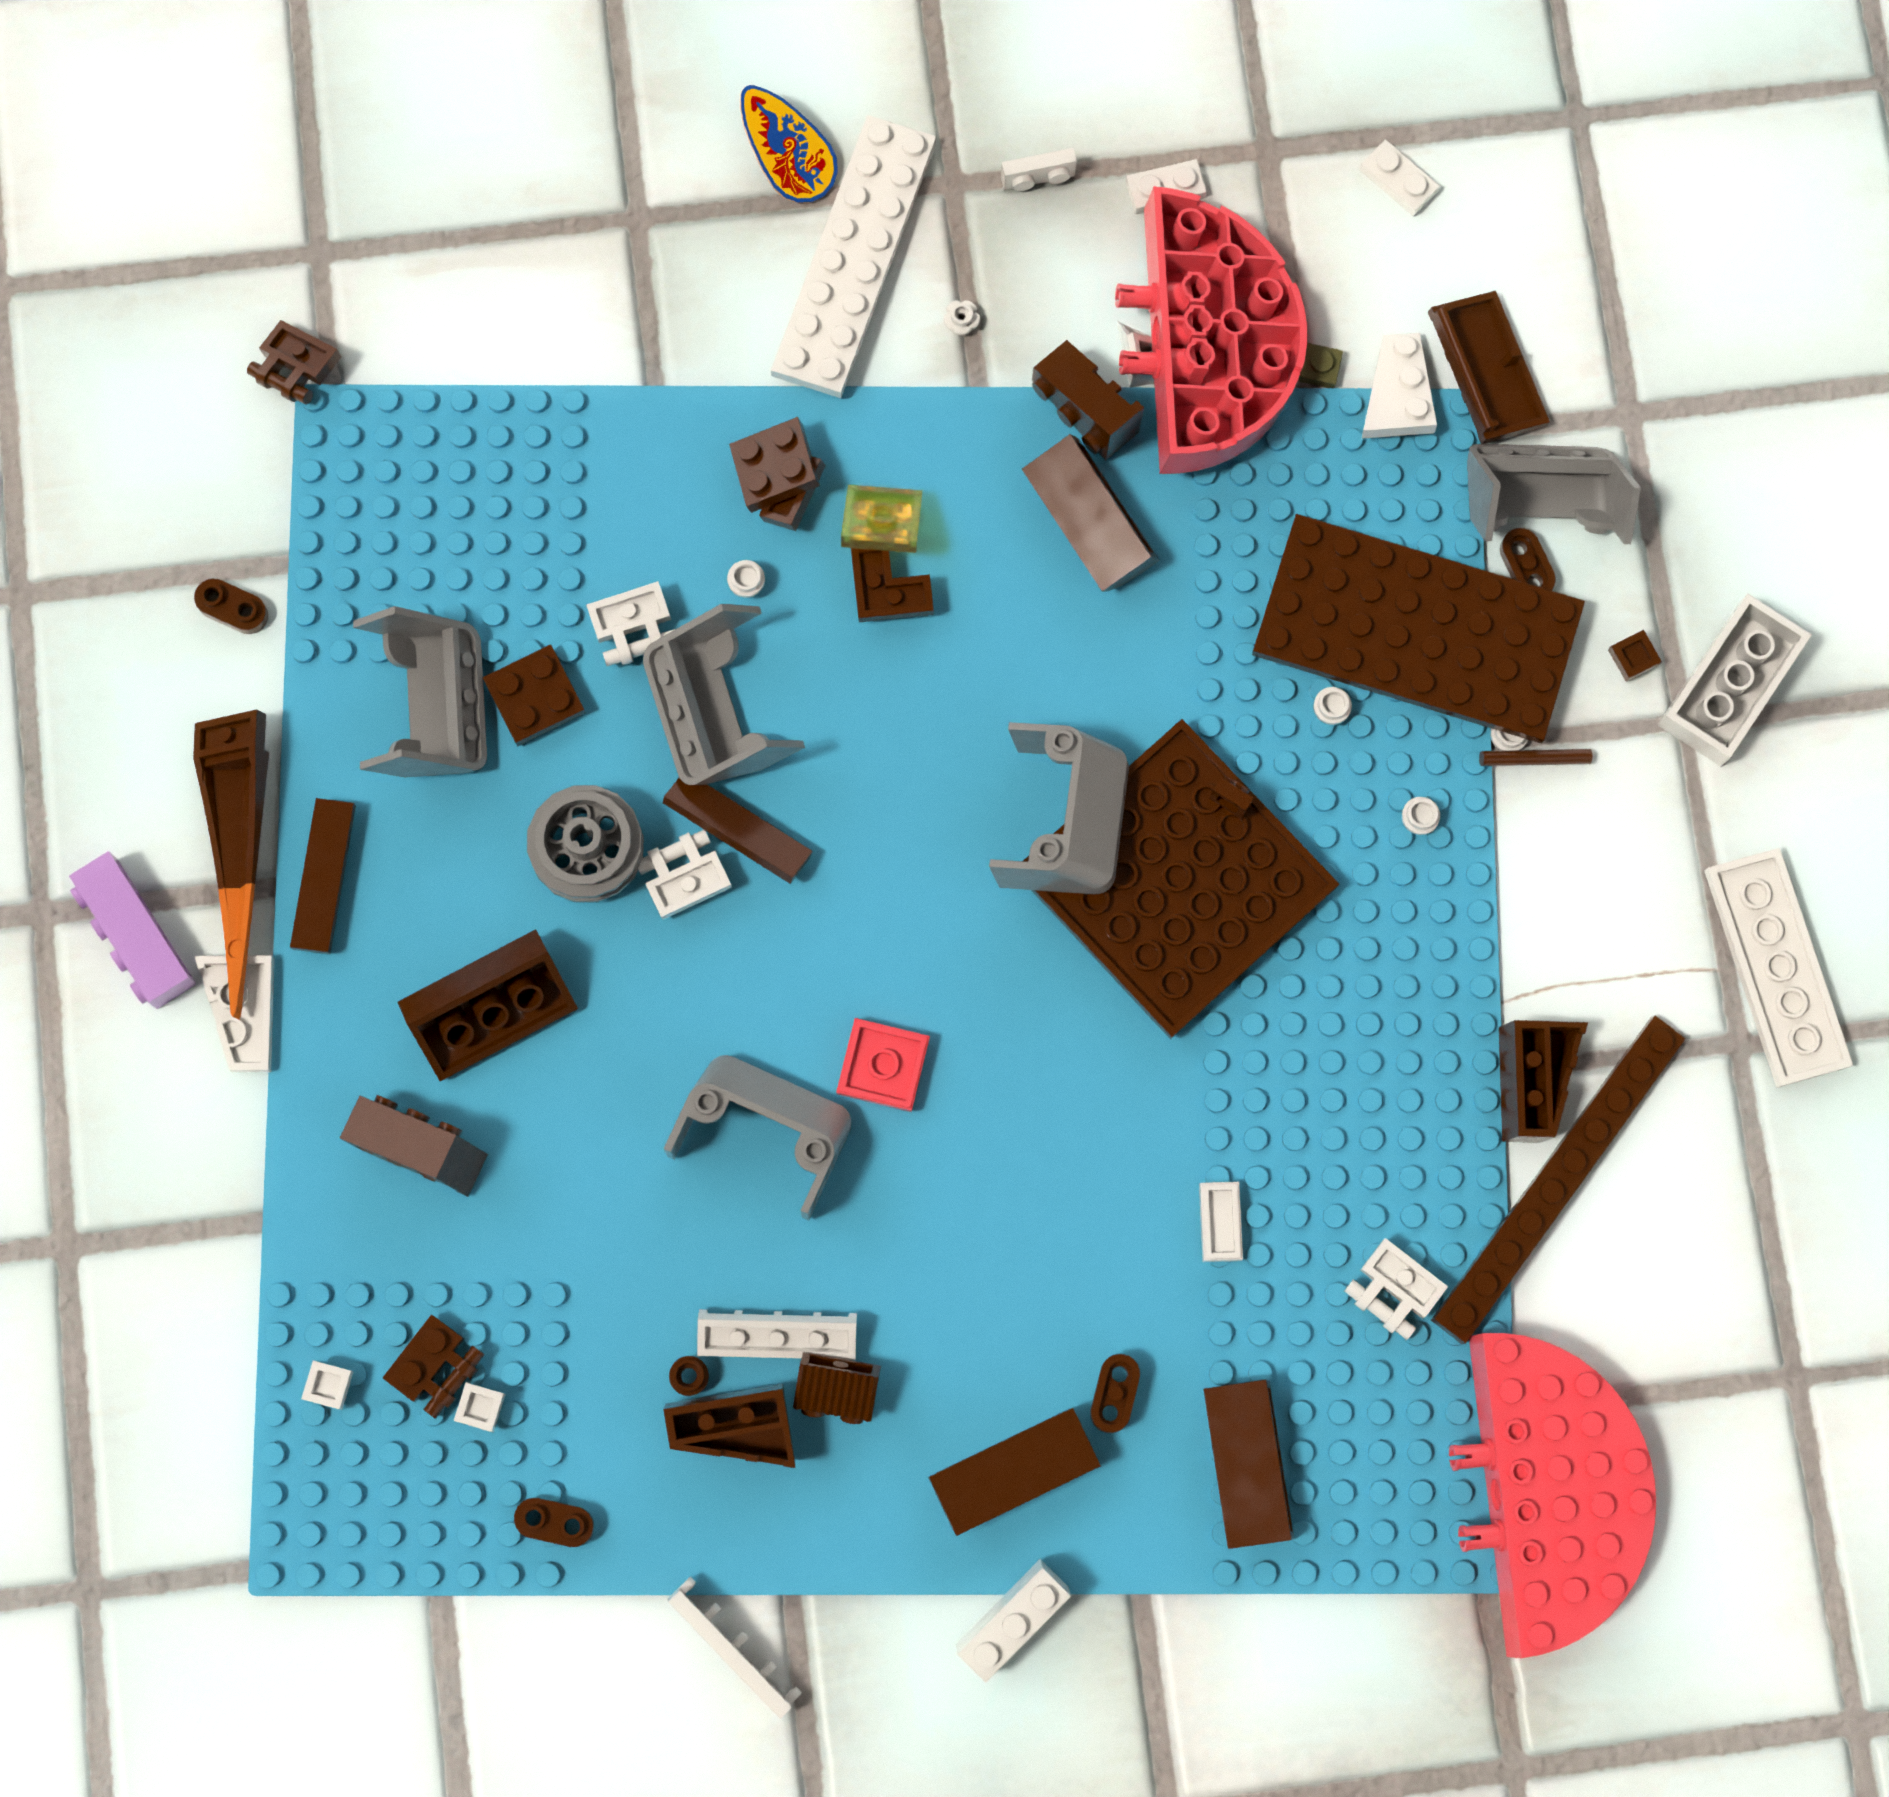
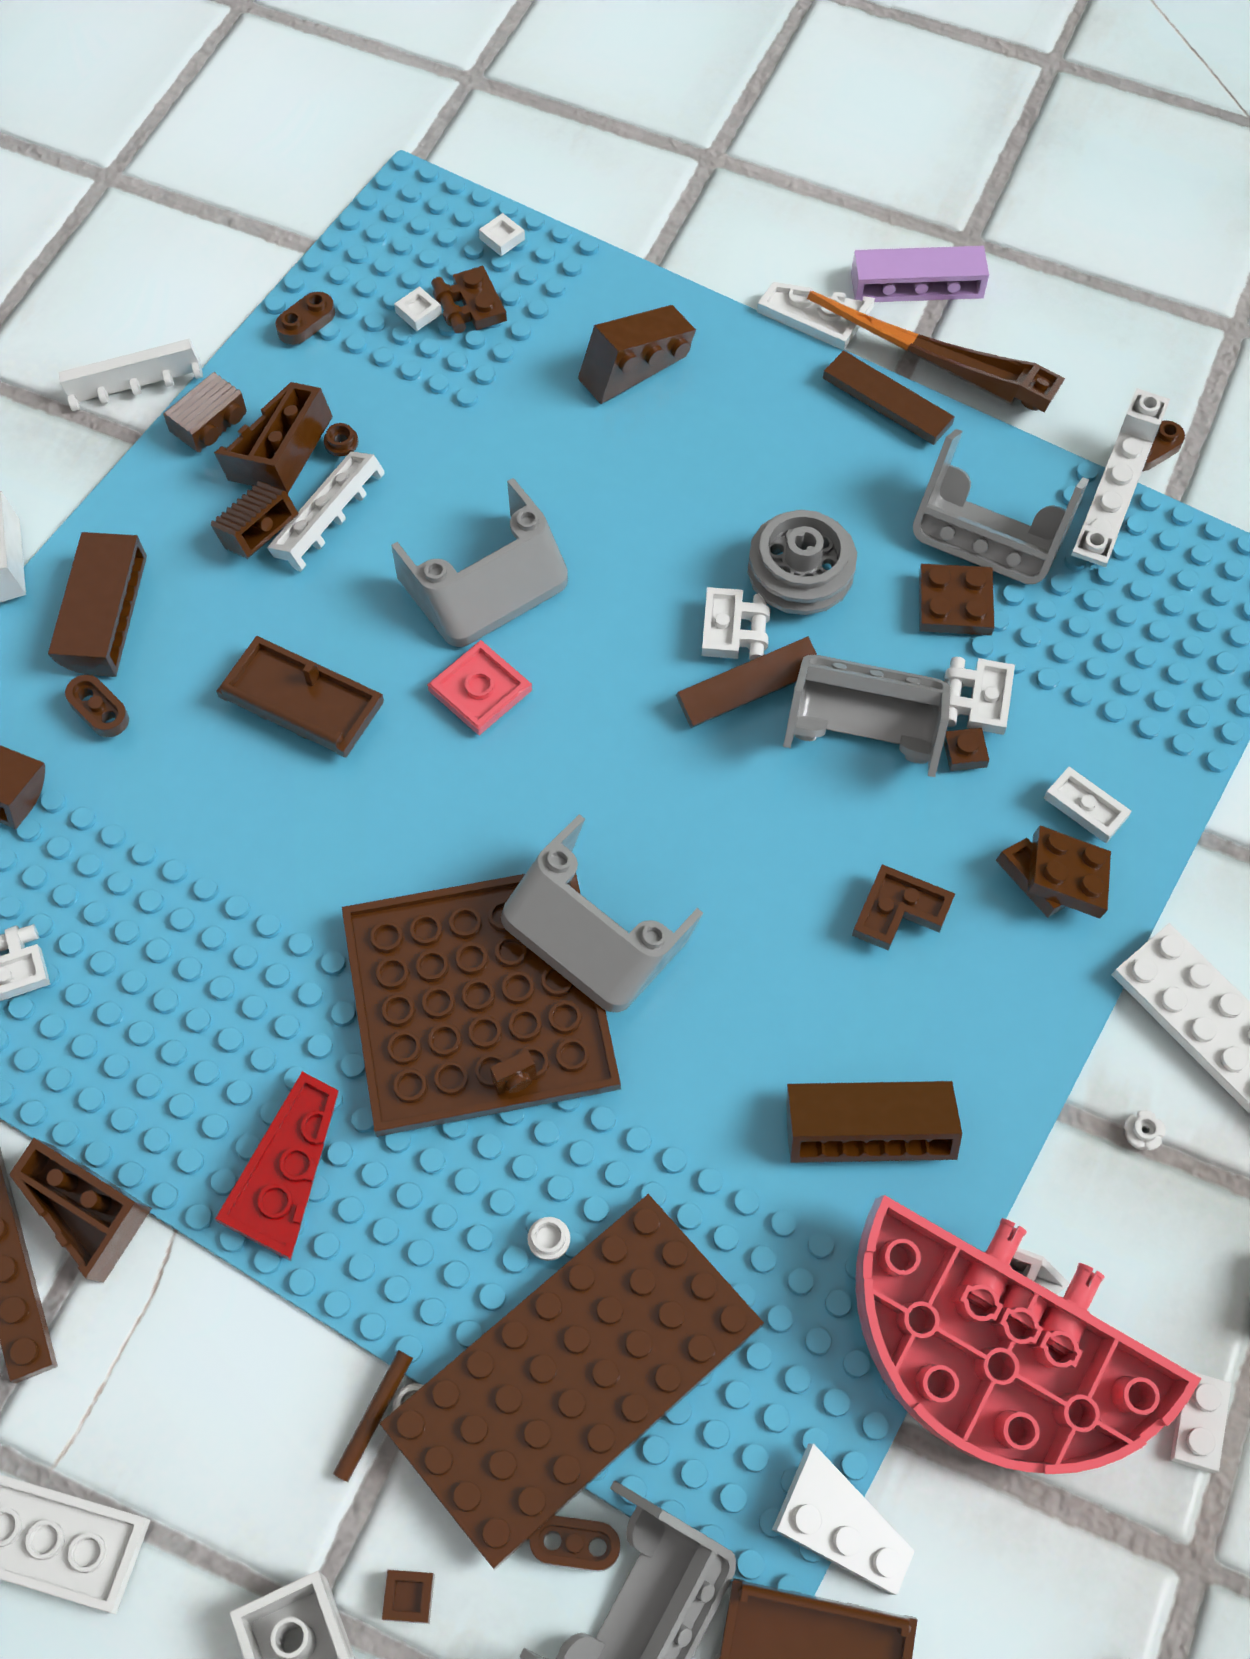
camera: 125 degrees right, 15 degrees down
reddish brown slope [397,929,578,1081] -> none
white plate [727,560,765,598] -> none
clear yellow plate [841,484,923,553] -> none
reddish brown wedge [1032,340,1144,461] -> none
white tile [1199,1182,1243,1262] -> none
olive plate [1298,343,1343,388] -> none
white plate [1402,797,1440,835] -> none
none -> brick [163,372,247,452]
none -> red wing [215,1071,339,1261]
none -> reddish brown container [216,636,384,758]
none -> reddish brown plate [944,728,989,771]
none -> white plate [1044,767,1132,843]
none -> white slope [1071,388,1170,567]

